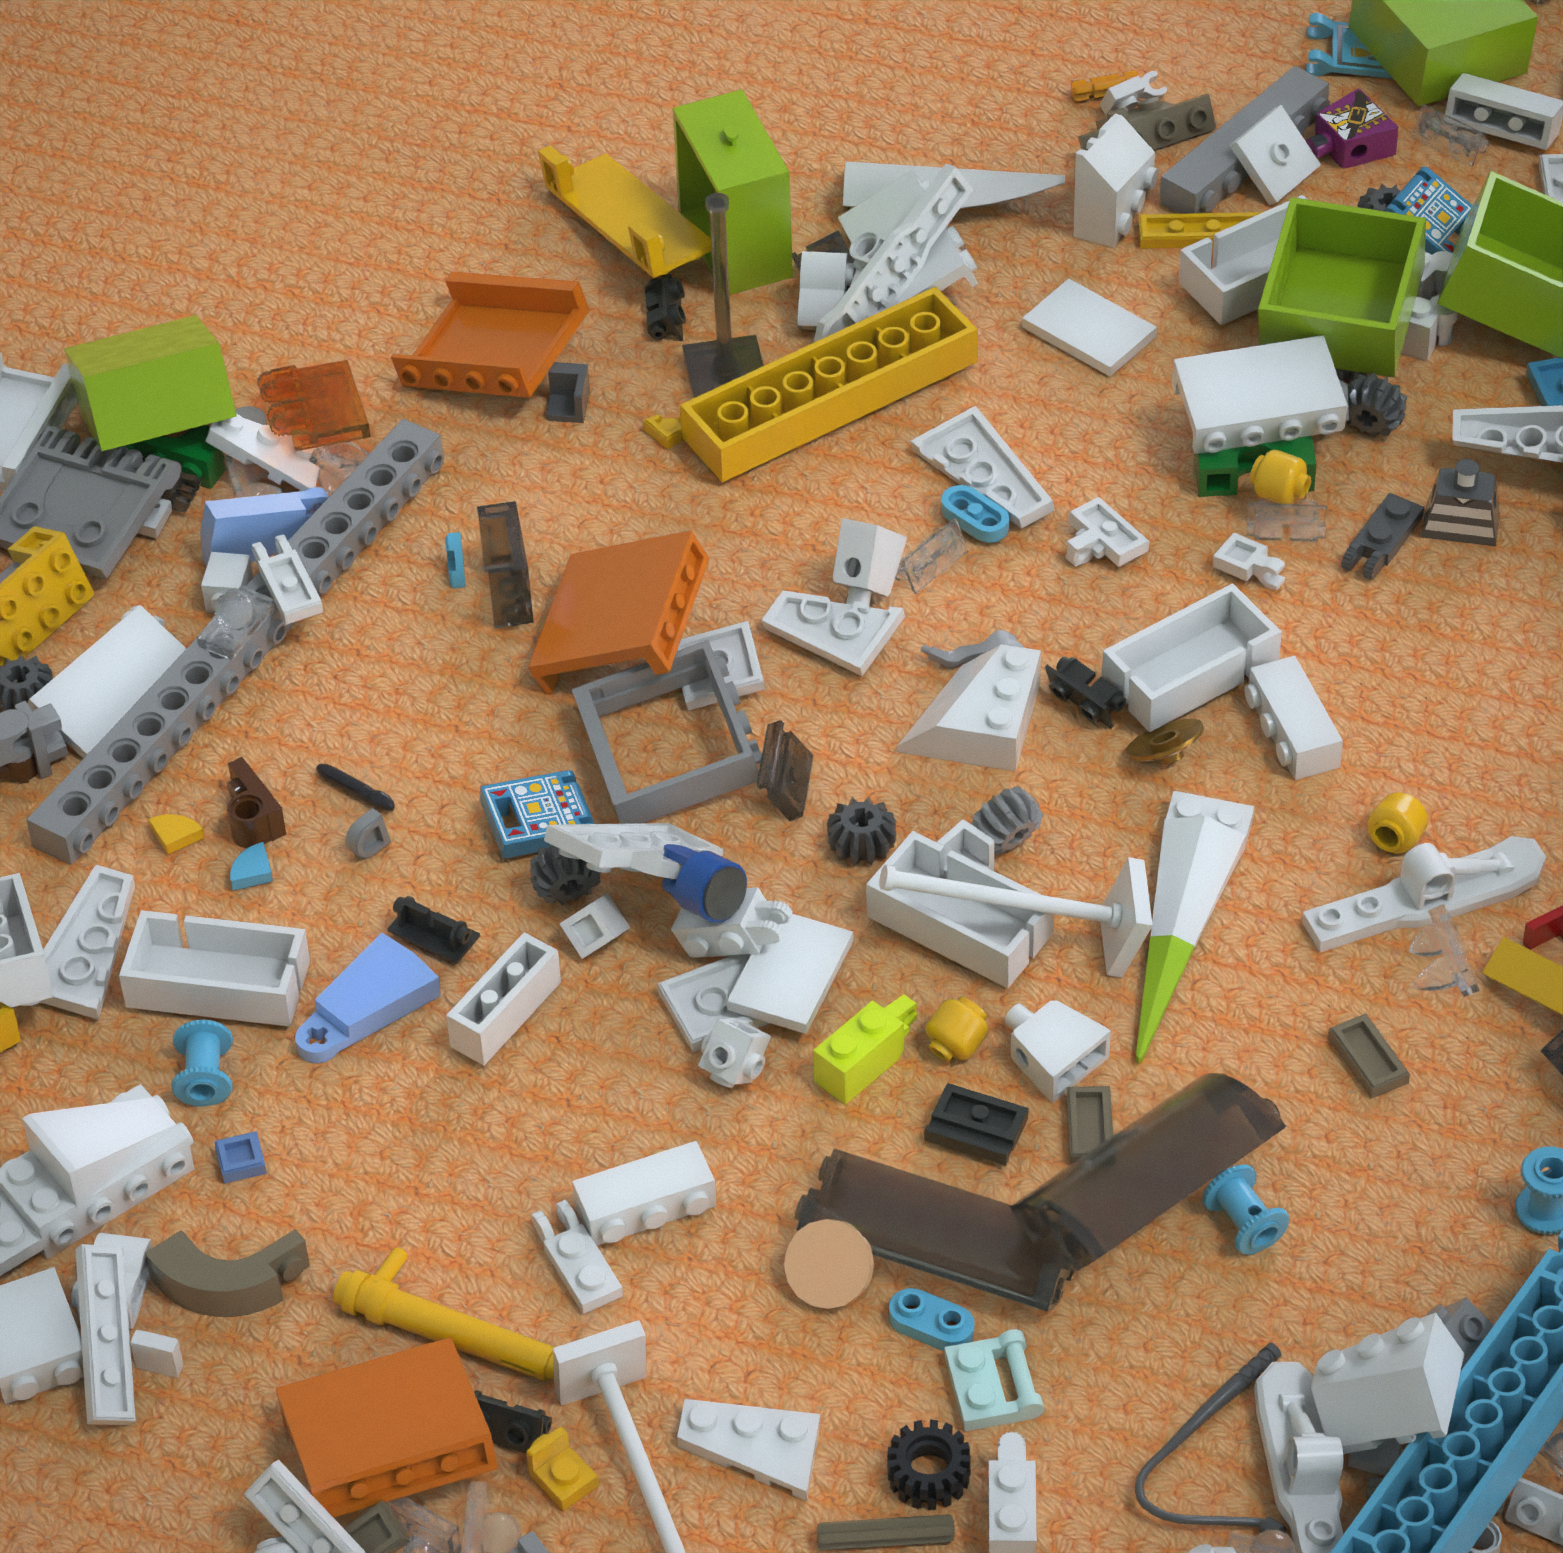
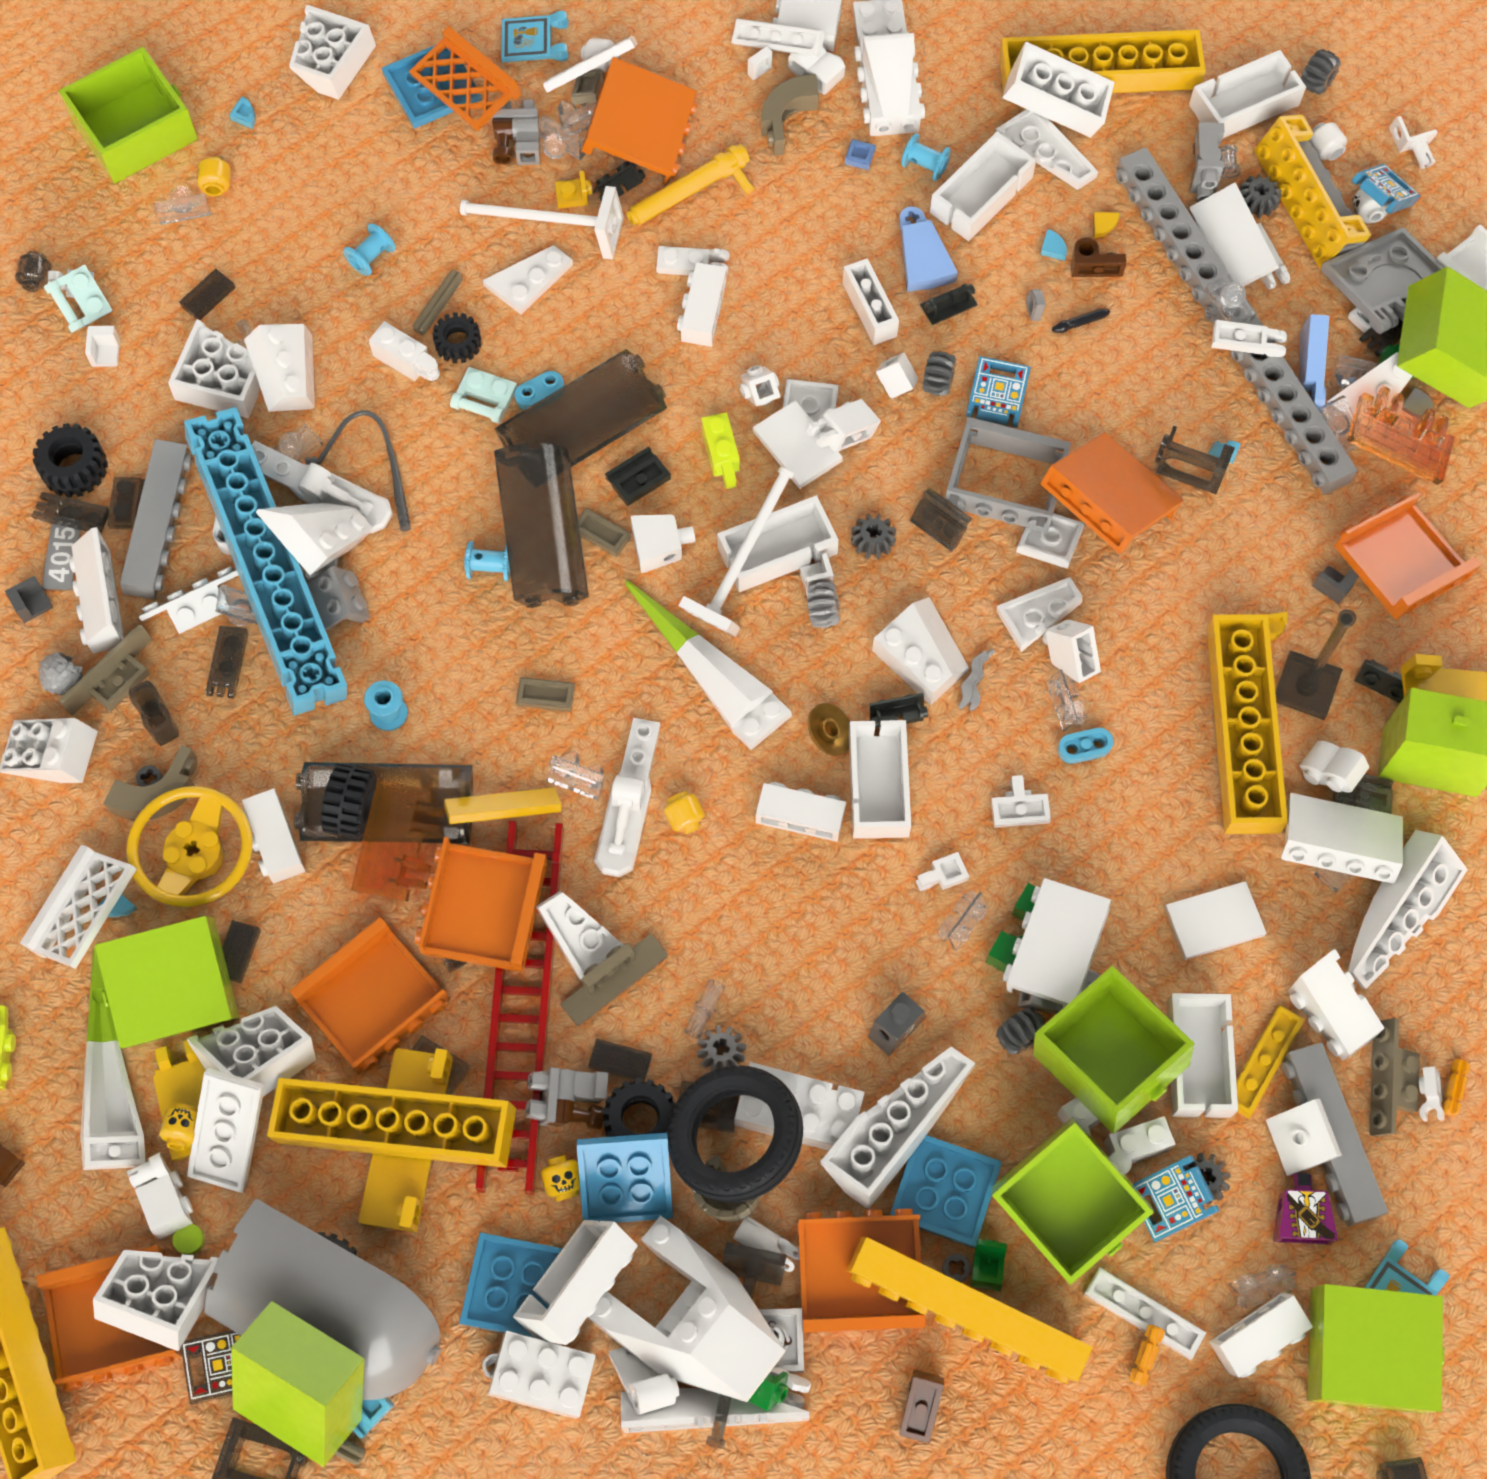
camera: 120 degrees right, 20 degrees up
white brick [201,552,253,614] -> none
plate [544,823,747,923] -> none
light nougat tile [784,1219,874,1309] -> none
white piece [814,164,974,342] -> none
white wing [910,406,1055,529] -> none
yellow head [925,996,989,1062] -> none
yellow head [1250,450,1311,506] -> none
dark grey hinge [1341,493,1424,580] -> none

